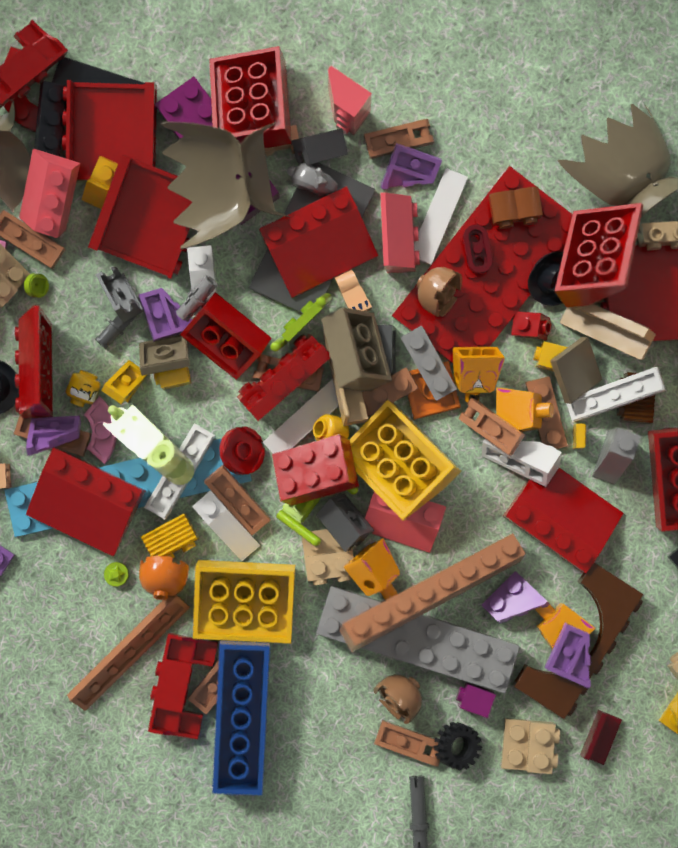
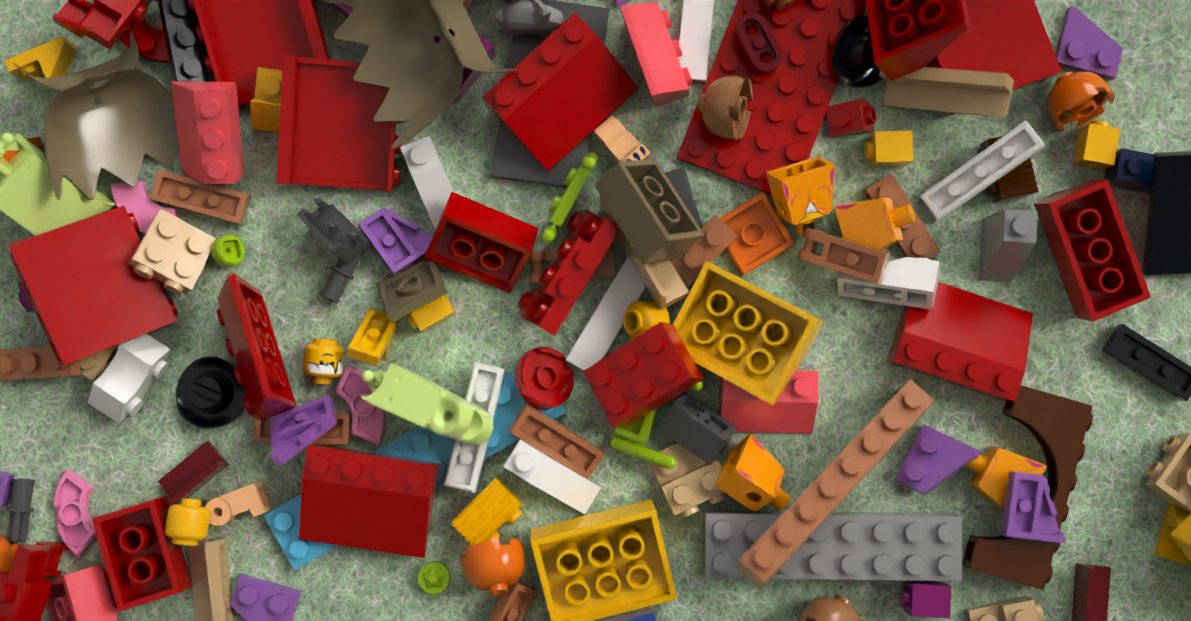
camera: 20 degrees left, 0 degrees up
light grey pin [176,275,218,322] -> none
light grey plate [401,326,457,401] -> none
dark tan tile [550,337,602,404] -> none
yellow tile [573,423,586,449] -> none

